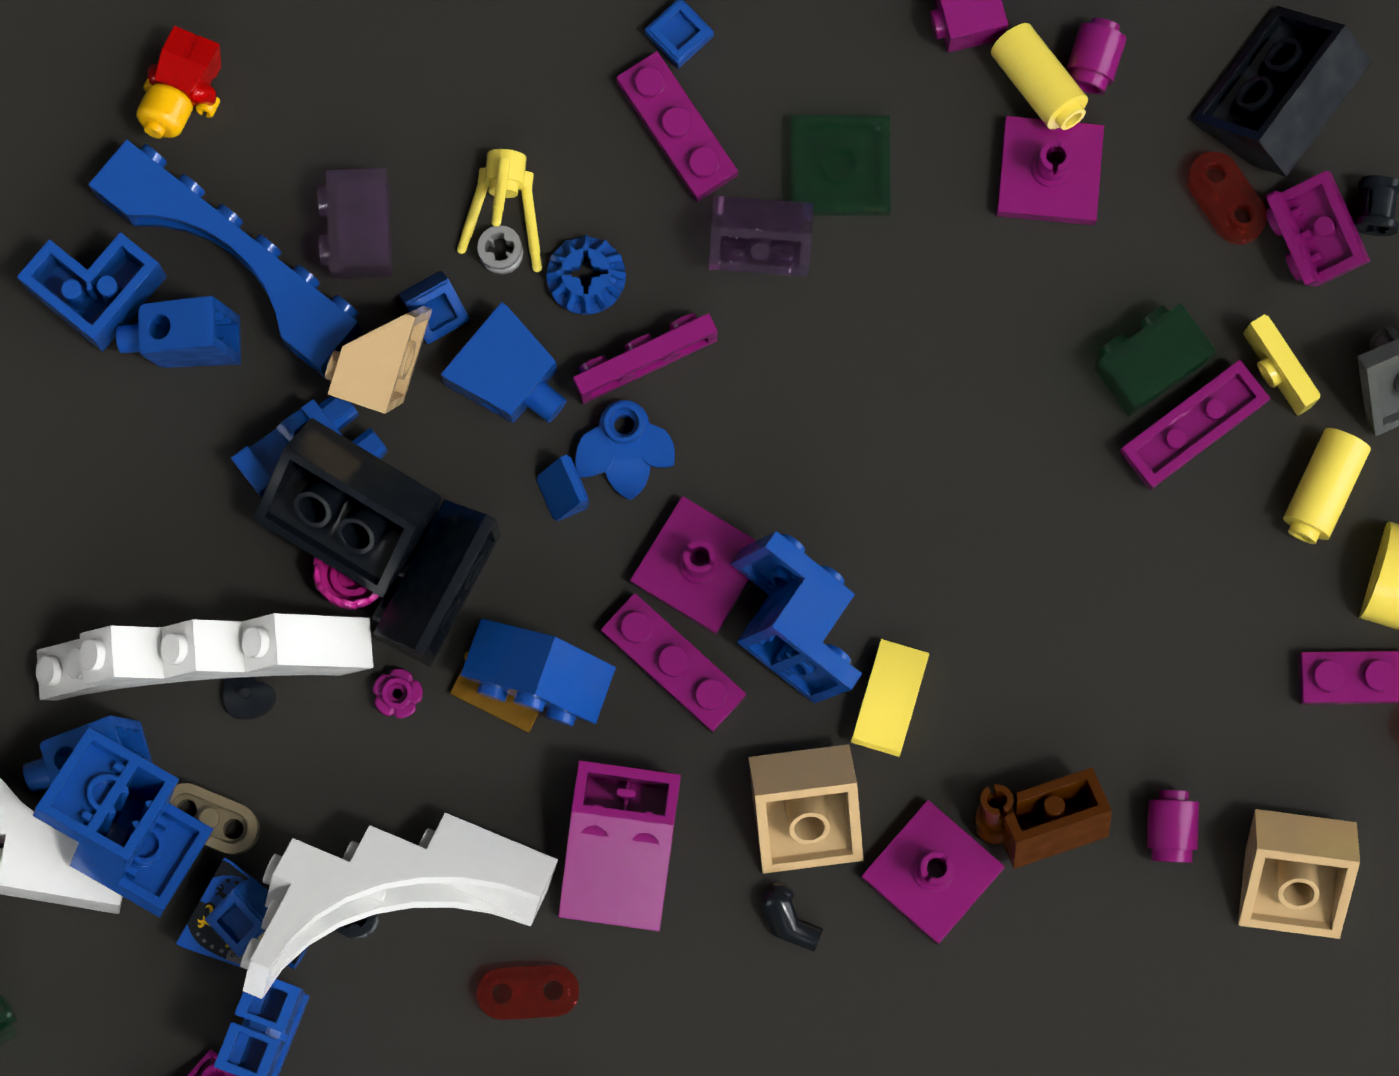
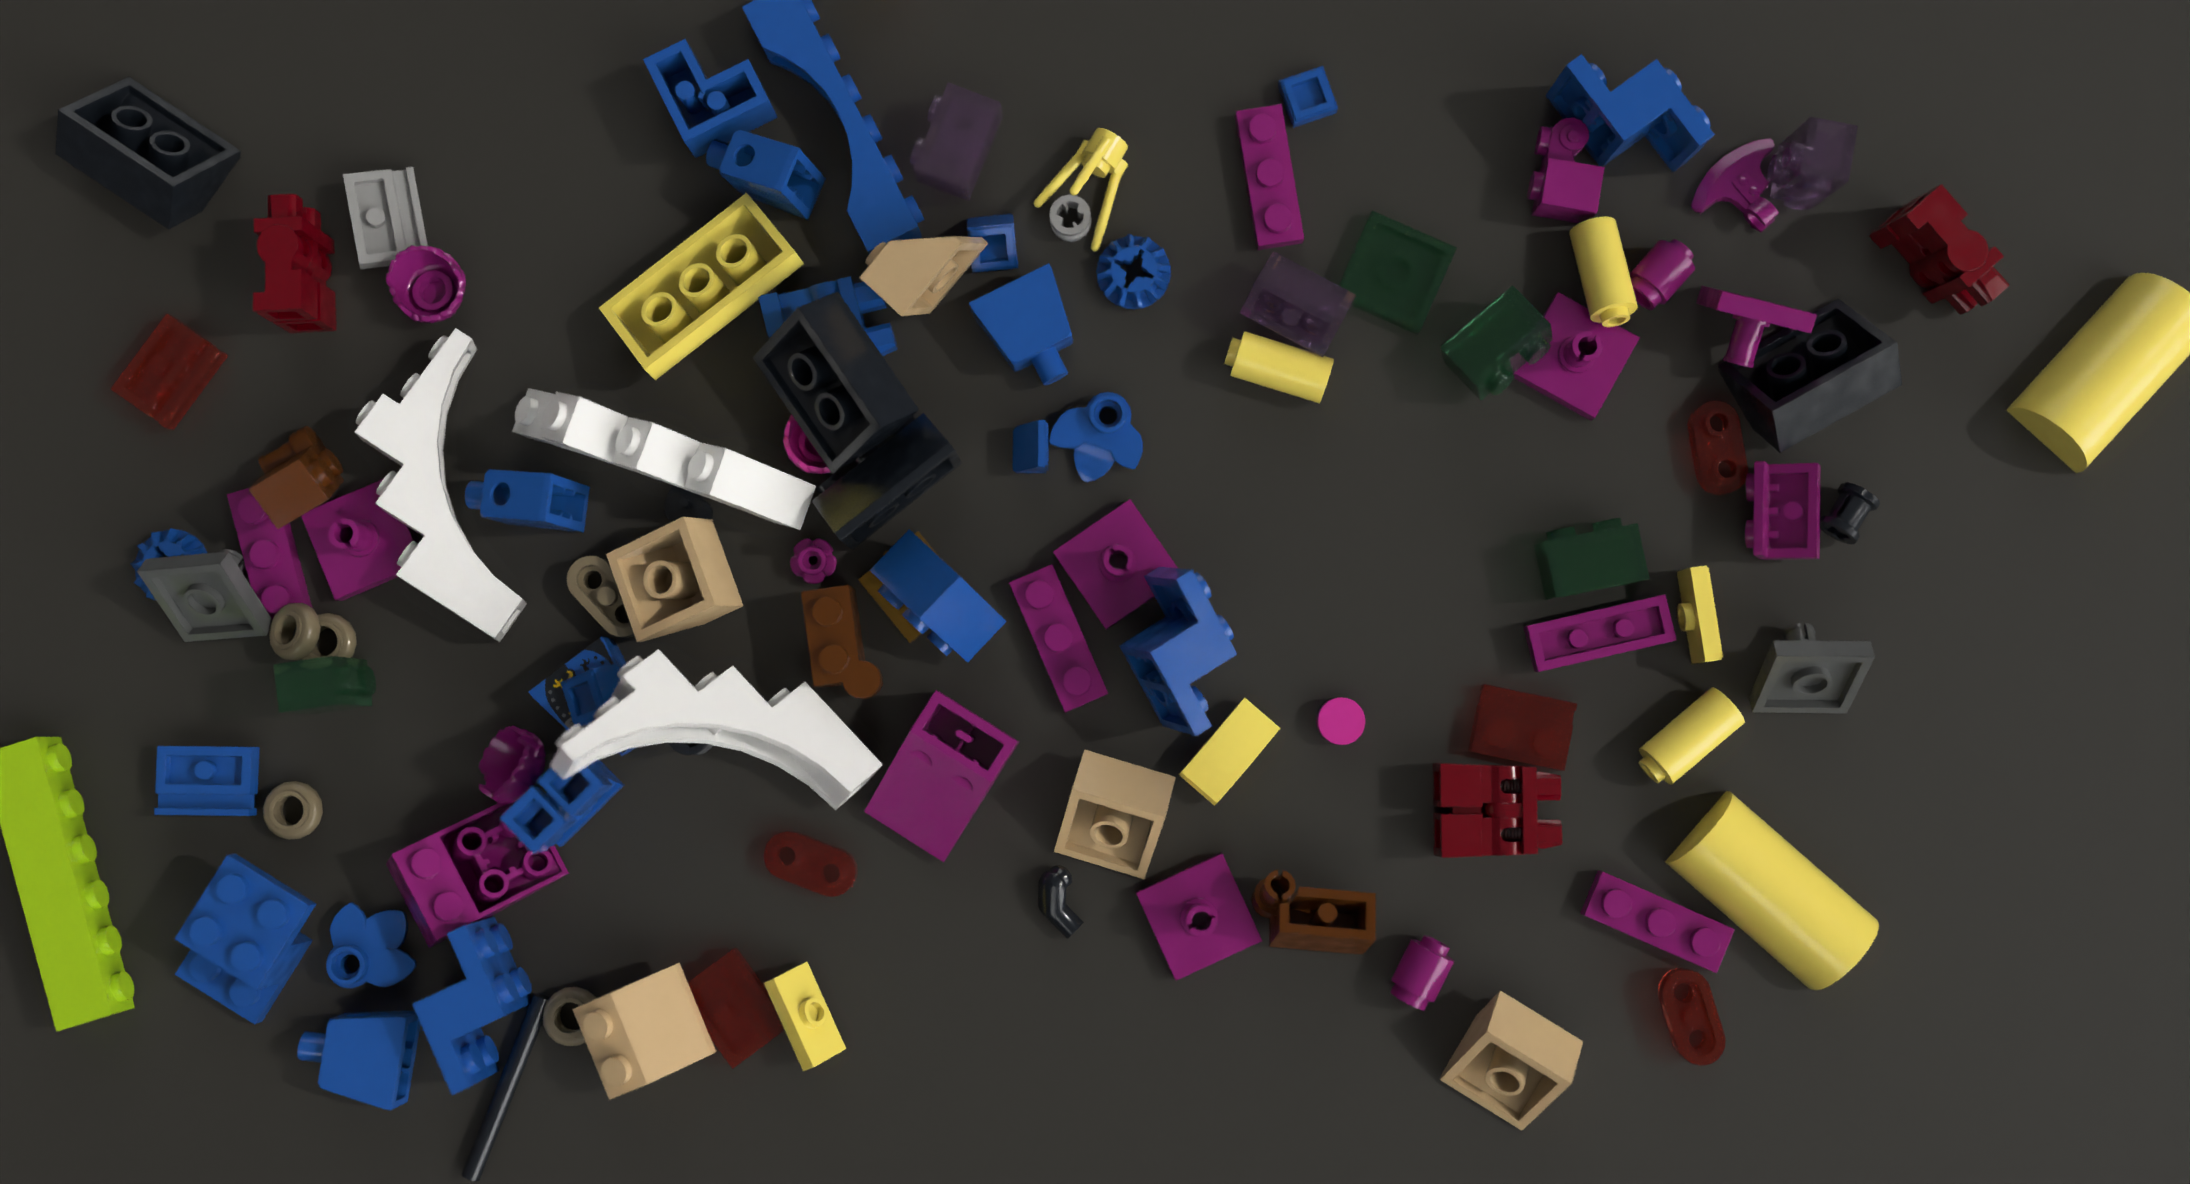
camera: 30 degrees right, 5 degrees up
blue bracket [33,727,213,918] -> none
magenta plate [573,313,718,404] -> none
none -> magenta hair [478,726,546,803]
none -> light yellow brick [599,193,804,380]
none -> tan slope [606,517,743,642]
none -> reddish brown hinge [801,585,883,699]
none -> light yellow brick [1224,331,1334,404]
none -> dark pink tile [1316,697,1365,745]
none -> dark red hips [1433,763,1562,858]
none -> clear green brick [1440,285,1553,401]
none -> clear red plate [1468,684,1577,771]
none -> magenta tile [1696,285,1817,368]

